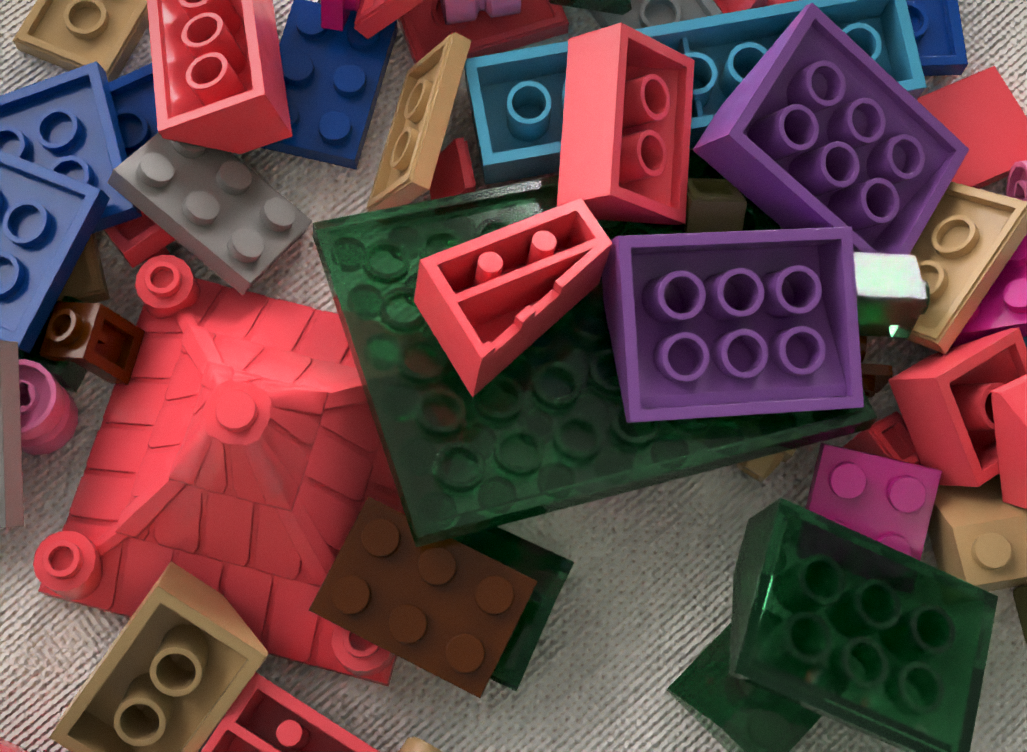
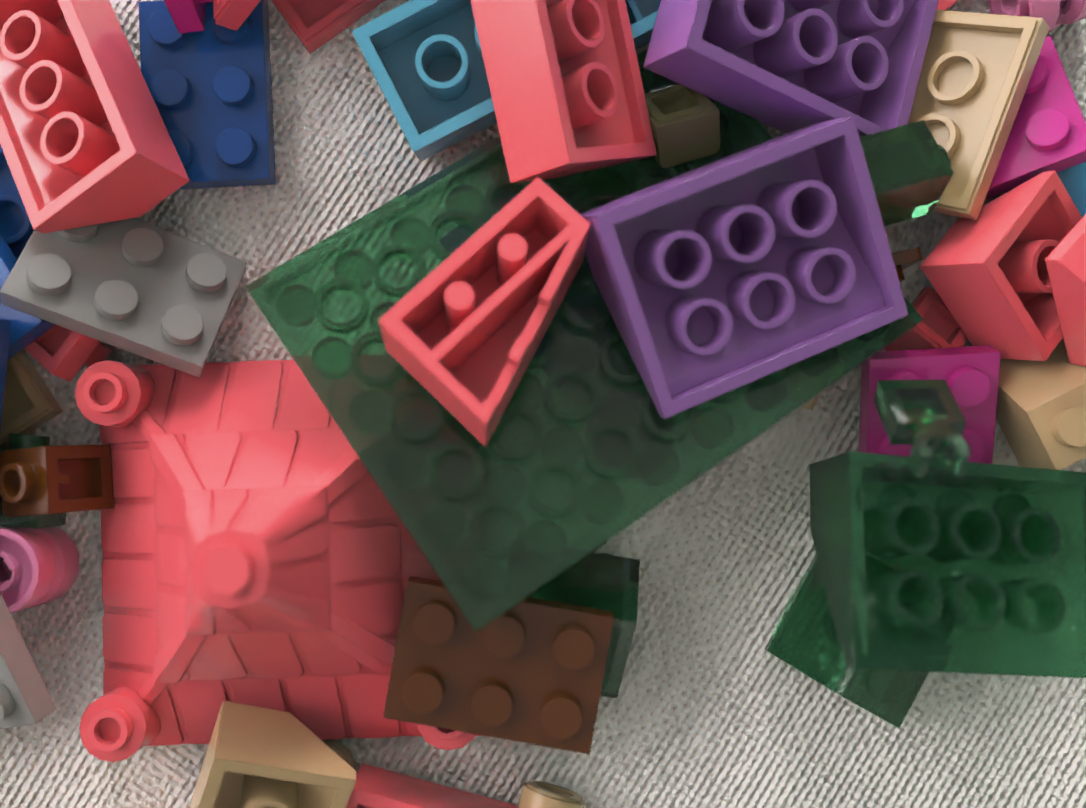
camera: 10 degrees left, 15 degrees up
tan tile [366,32,472,220] -> none
coral slope [430,137,476,216] -> none
none -> clear green plate [873,380,970,478]

